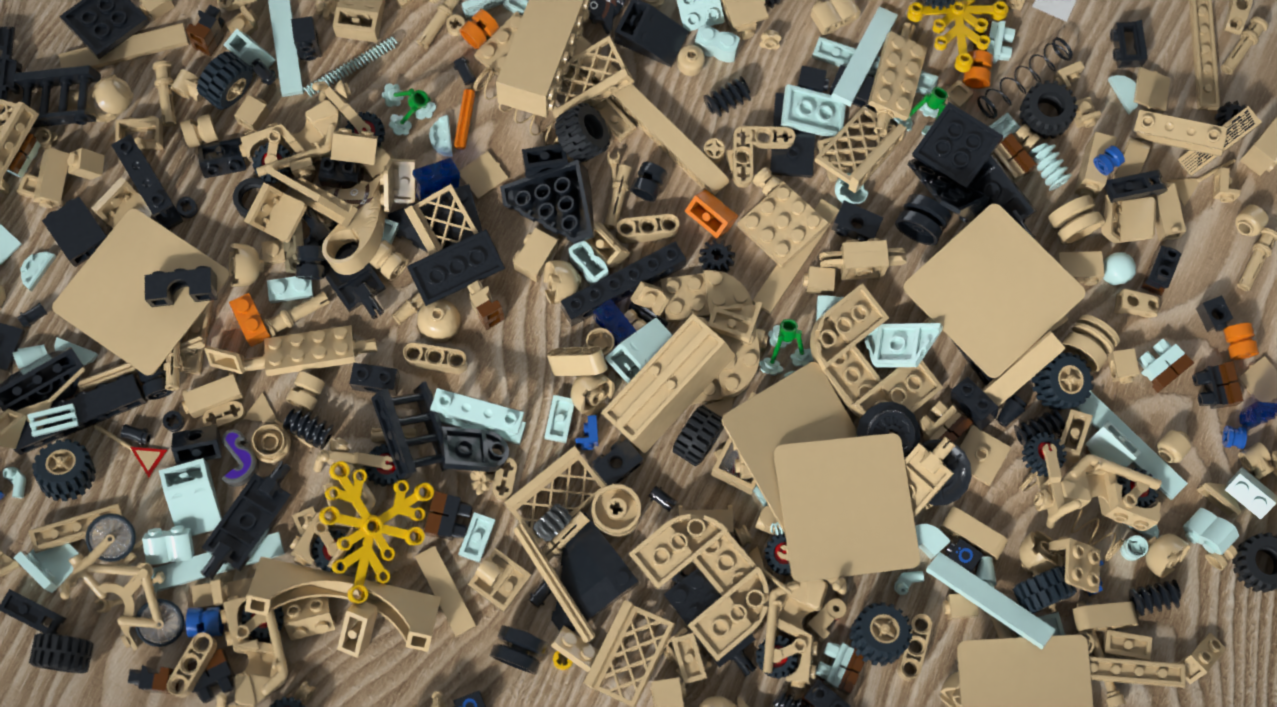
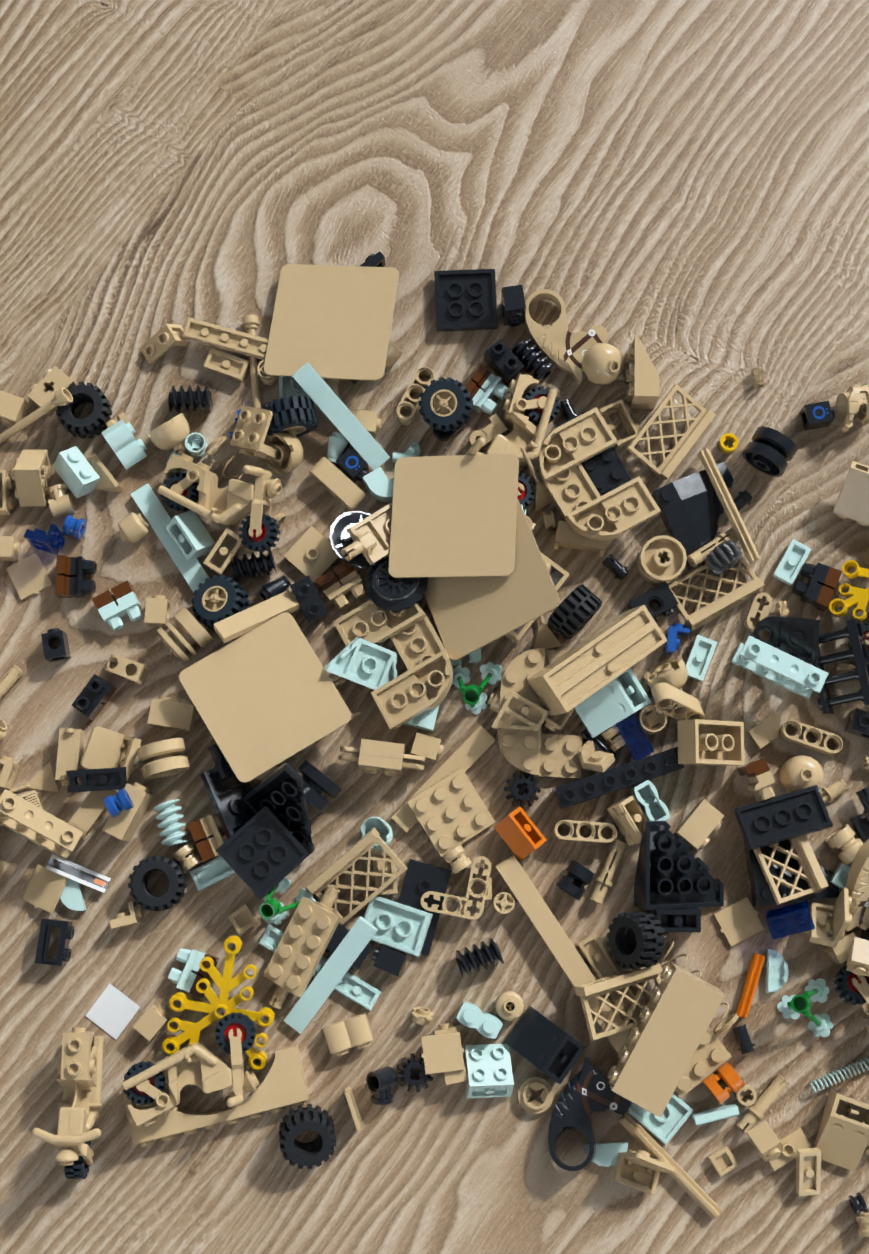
camera: 165 degrees left, 5 degrees up
tan tile [415,546,477,637] -> none
tan plate [468,548,532,612] -> none
tan cylinder [543,260,581,304] -> none
tan plate [551,626,599,672] -> none
tan hand [607,151,620,182] -> none
tan plate [671,633,707,685] -> none
black brick [831,200,884,242] -> none
orange wheel [963,50,993,89] -> none
black piece [977,37,1073,119] -> none
tan beam [1073,602,1139,633] -> none
tan bracket [1074,97,1102,128] -> none
light aqua hair [1103,252,1136,286] -> none
orange wheel [1223,323,1259,360] -> none
none -> sticker [45,854,111,893]
none -> tan brick [678,719,745,766]
none -> tan tile [747,710,782,749]

